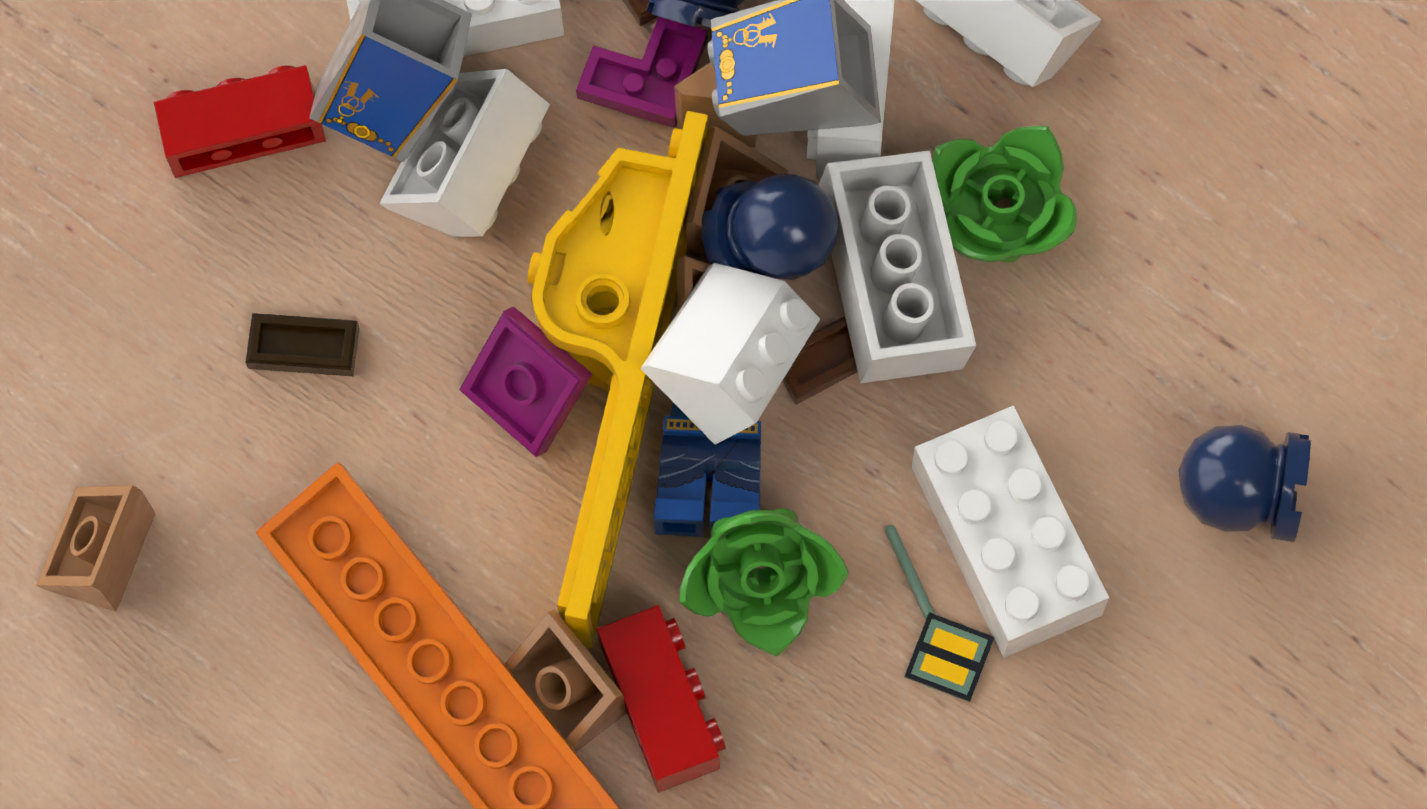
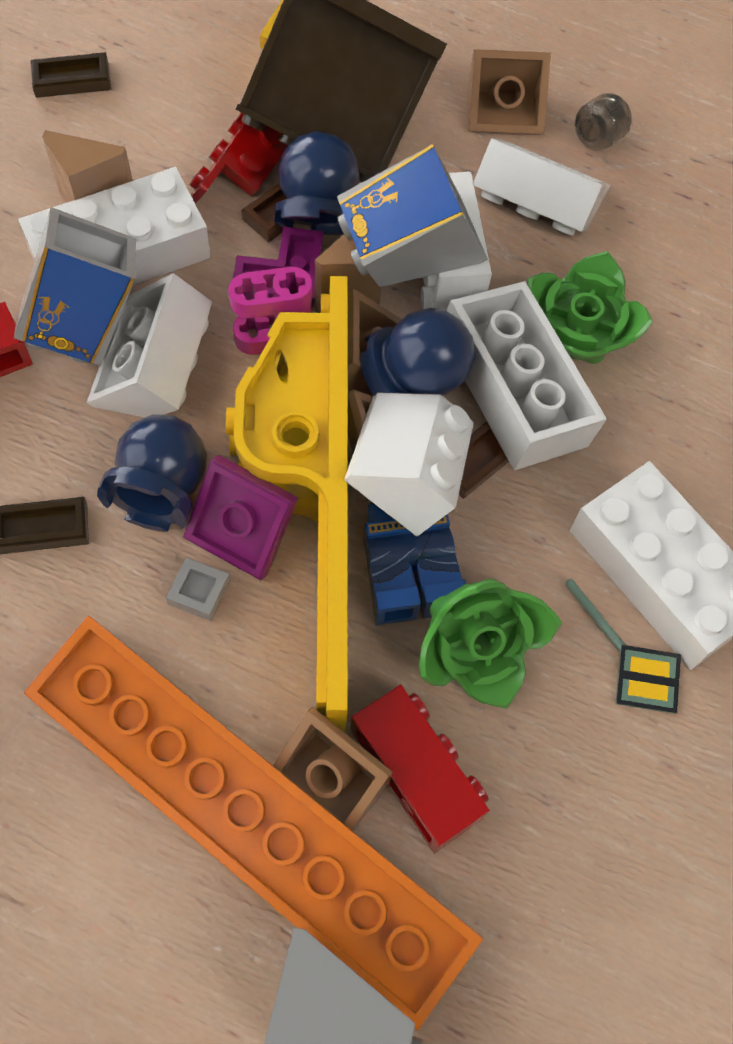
camera: 20 degrees left, 5 degrees down
none -> dark blue tile [97,414,207,532]
none -> light grey plate [166,557,230,621]
none -> dark pink connector [228,267,312,355]

